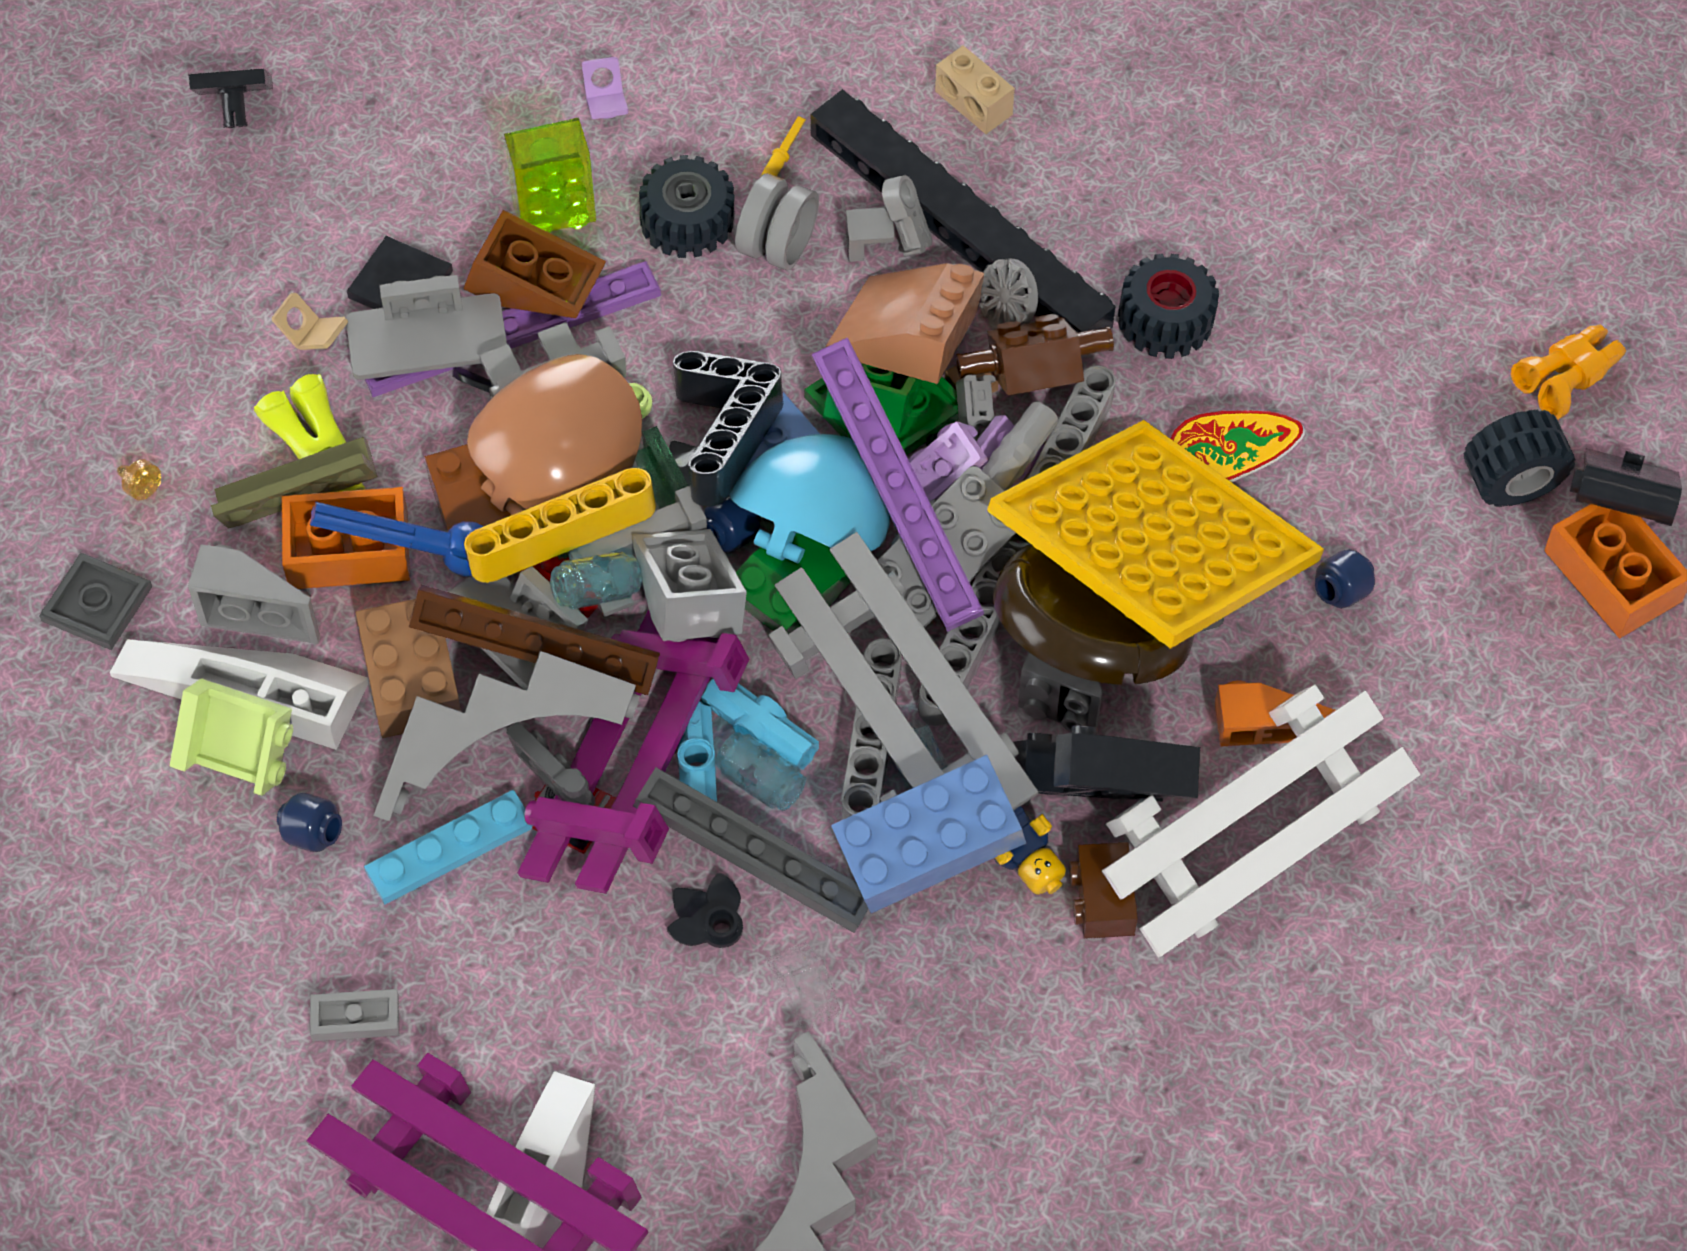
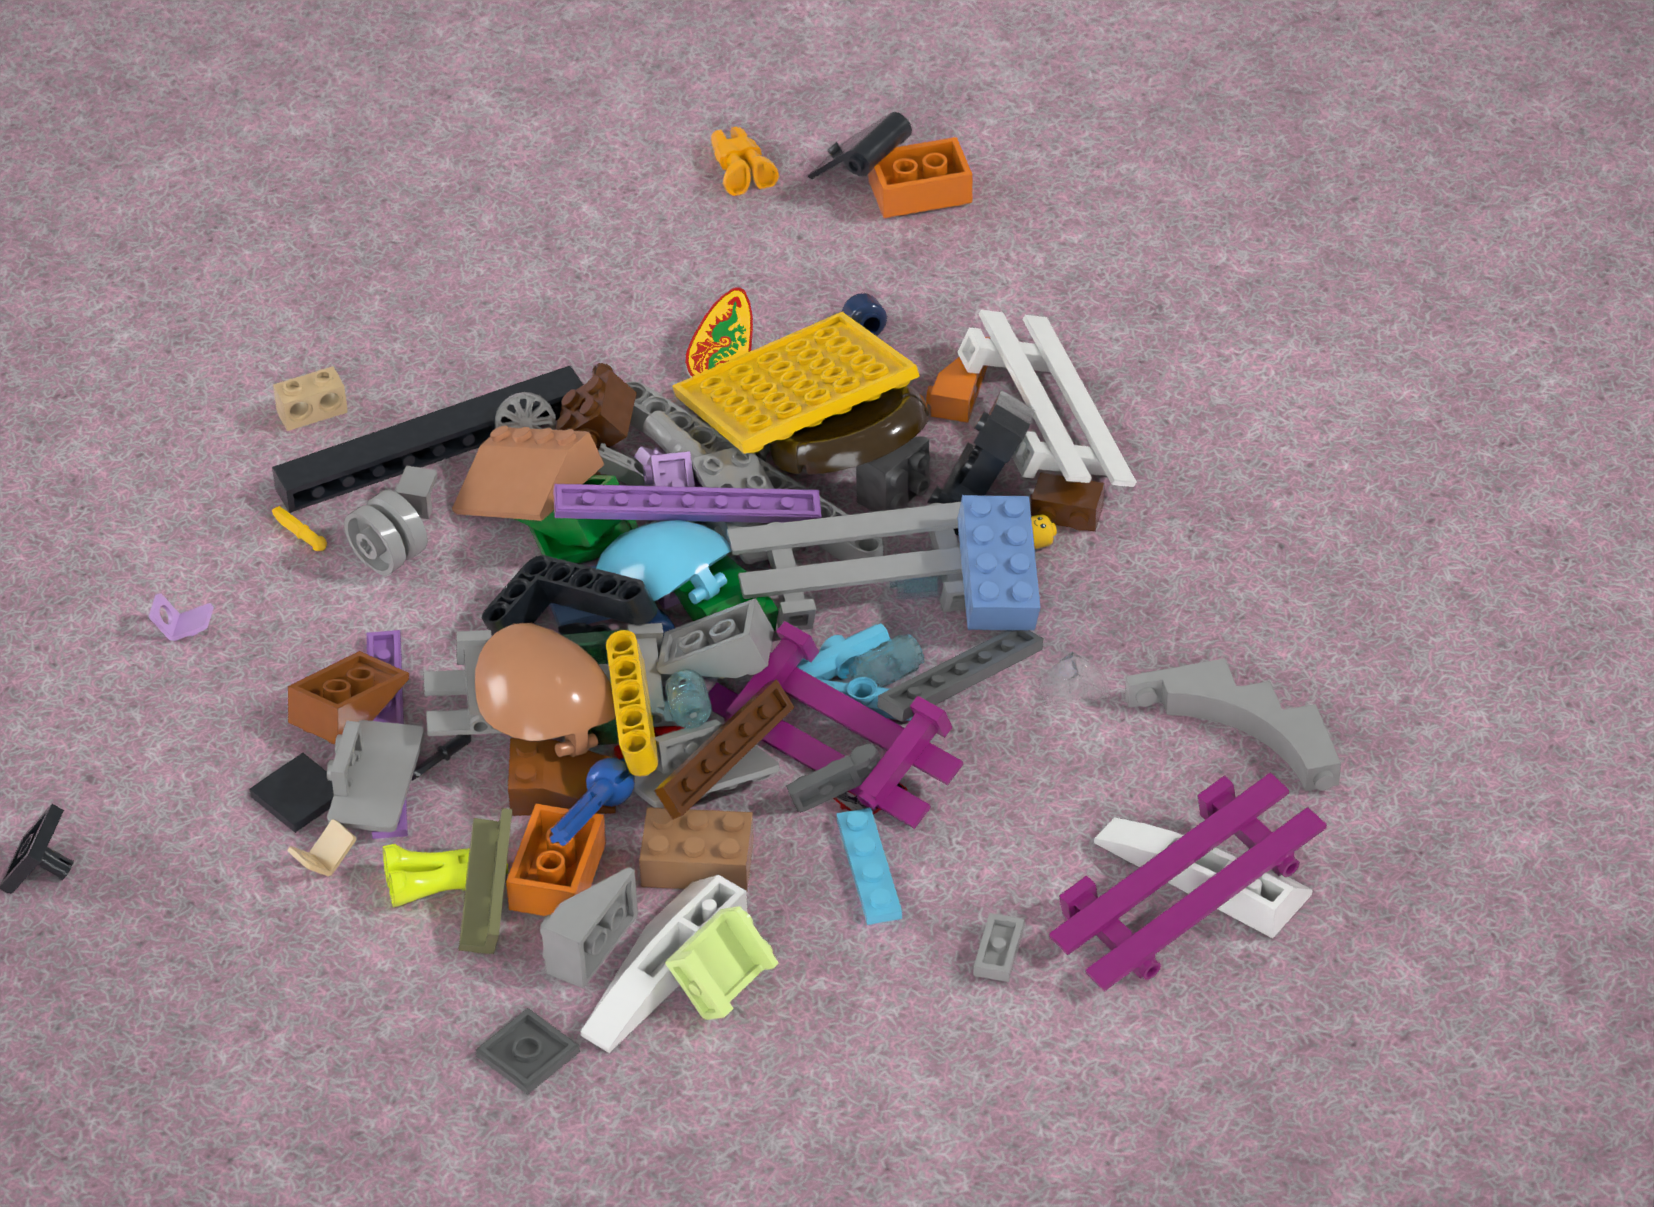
camera: 70 degrees left, 15 degrees down
clear yellow tile [116,459,161,501] -> none
dark blue head [277,793,342,852] -> none
light grey arch [373,651,640,821] -> none
clear neon green brick [504,117,596,233] -> none
black wheel [639,155,735,258] -> none
black plate [667,873,743,948] -> none
light grey beam [842,638,902,820] -> none
light grey piece [882,175,932,257] -> none
black wheel [1118,253,1219,359] -> none
black wheel [1463,409,1576,507] -> none

